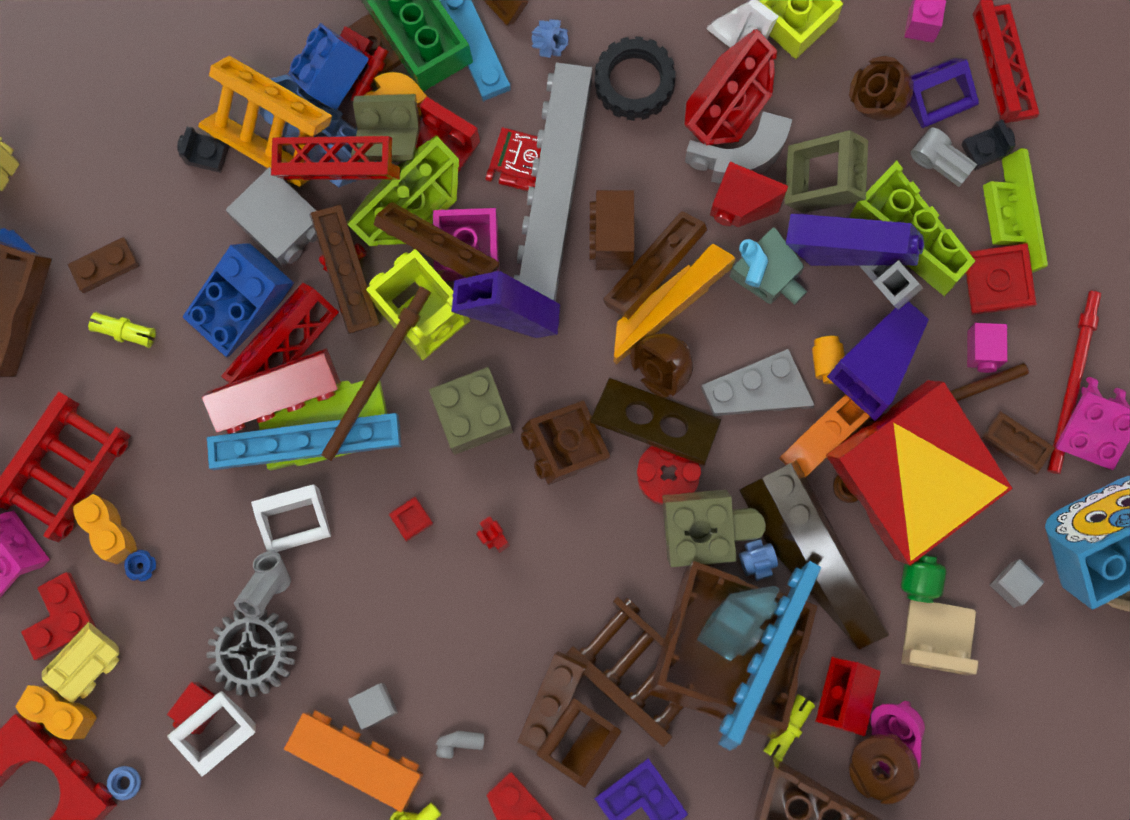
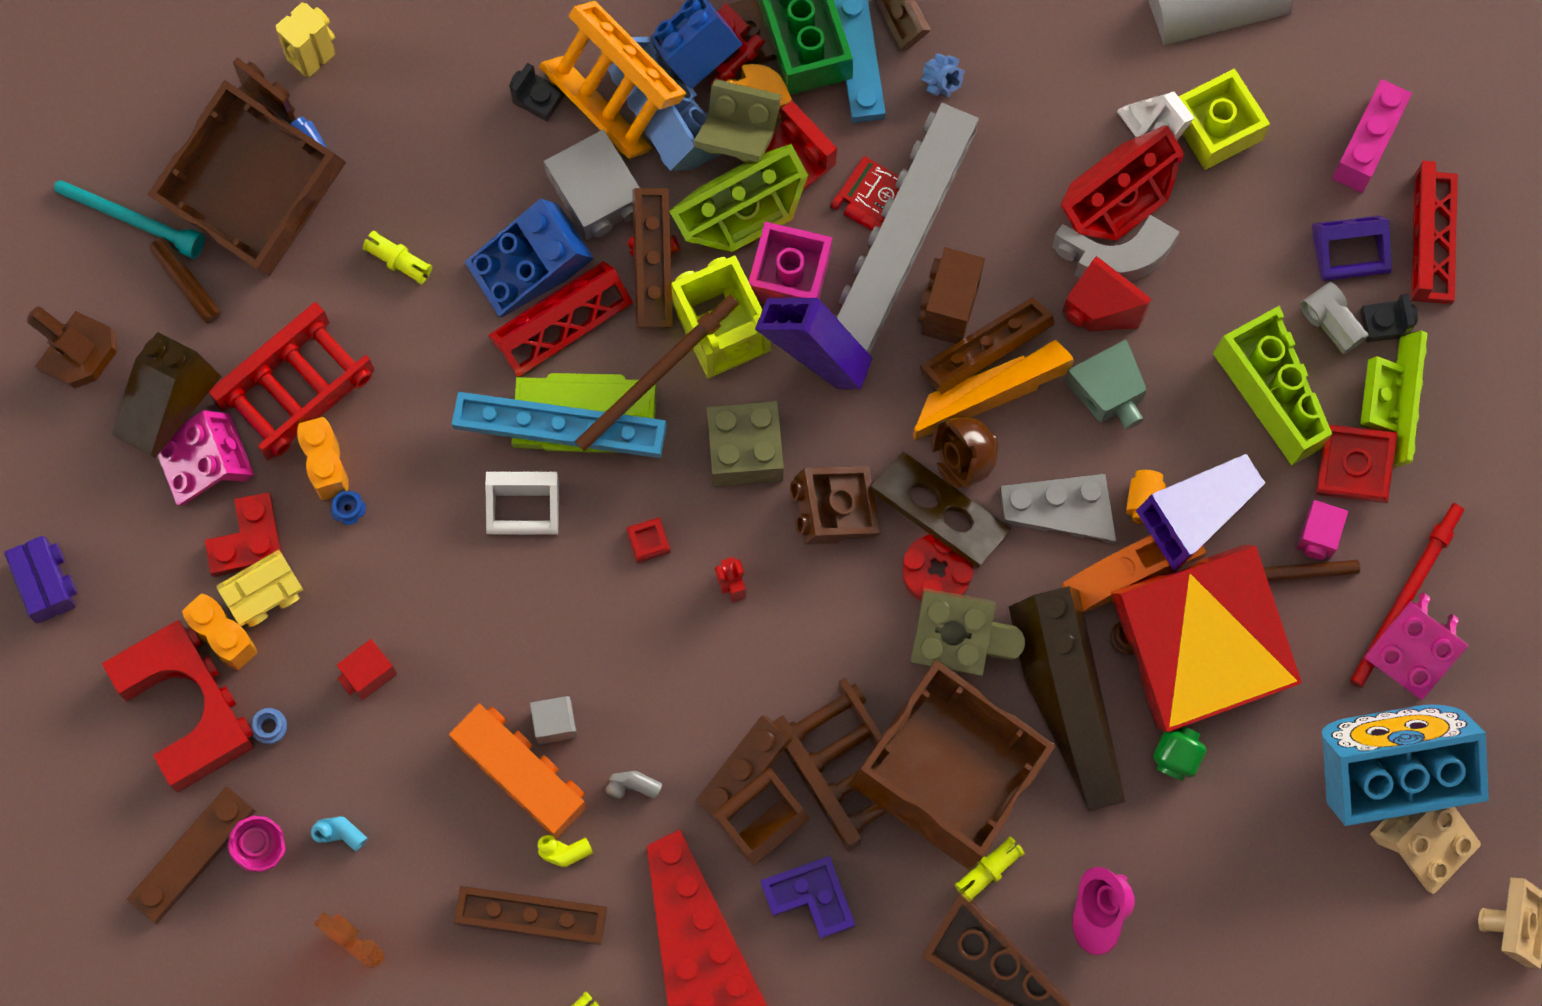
camera: 10 degrees right, 5 degrees down
reddish brown plate [67,237,139,294] -> none
white tile [167,691,256,777] -> none
brick [202,348,341,434] -> none
light grey gear [206,609,297,697] -> none
light grey piece [234,551,291,619] -> none
red fence [271,136,400,180] -> none
reddish brown plate [373,202,500,278] -> none
black tyre [595,36,676,121] -> none
clear light blue slope [697,586,780,661] -> none
dark azure plate [718,561,821,751] -> none
medium azure arm [739,239,768,287] -> none
medium blue gear [739,539,778,581] -> none
olive window [785,130,868,213] -> none
dark purple slope [786,214,924,266] -> none
red brick [815,657,881,736] -> none
reddish brown cylinder [849,56,914,121] -> none
reddish brown plate [849,734,920,804] -> none
light grey arch [860,260,923,310] -> none
tan bracket [901,600,978,675] -> none
reddish brown plate [981,411,1055,475] -> none
light grey piece [990,559,1044,608] -> none

